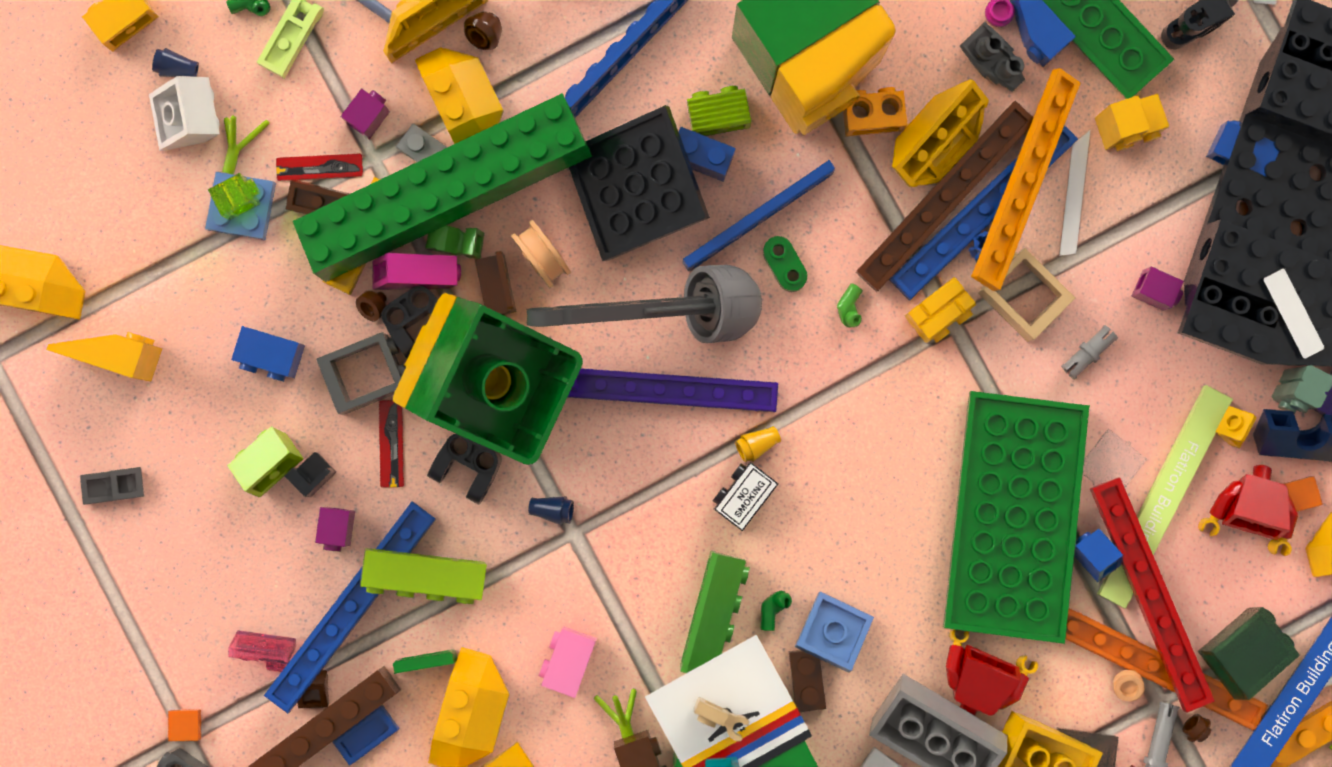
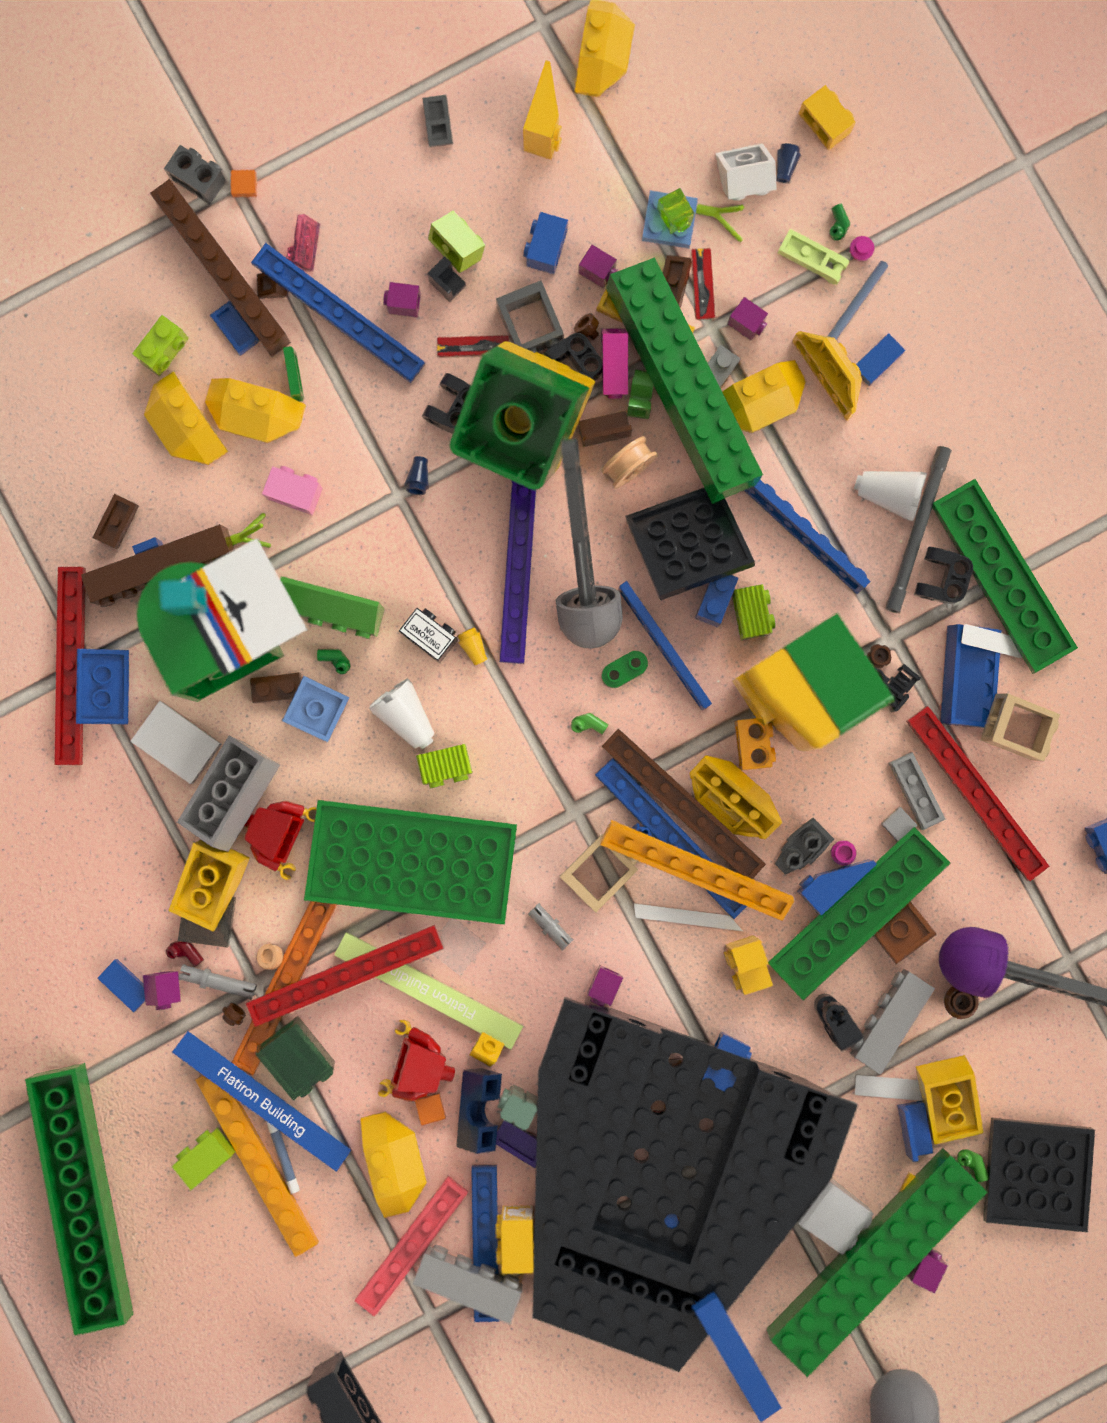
camera: 90 degrees right, 0 degrees up
lime brick [360,548,487,604] -> none
reddish brown cone [464,12,502,50] -> none
tan plate [693,697,750,741] -> none
yellow brick [904,277,976,343] -> none
blue brick [1074,529,1123,583] -> none
white sticker [1264,269,1324,358] -> none
none -> white cone [369,678,434,749]
none -> lime brick [416,744,473,789]
none -> magenta brick [578,244,618,288]

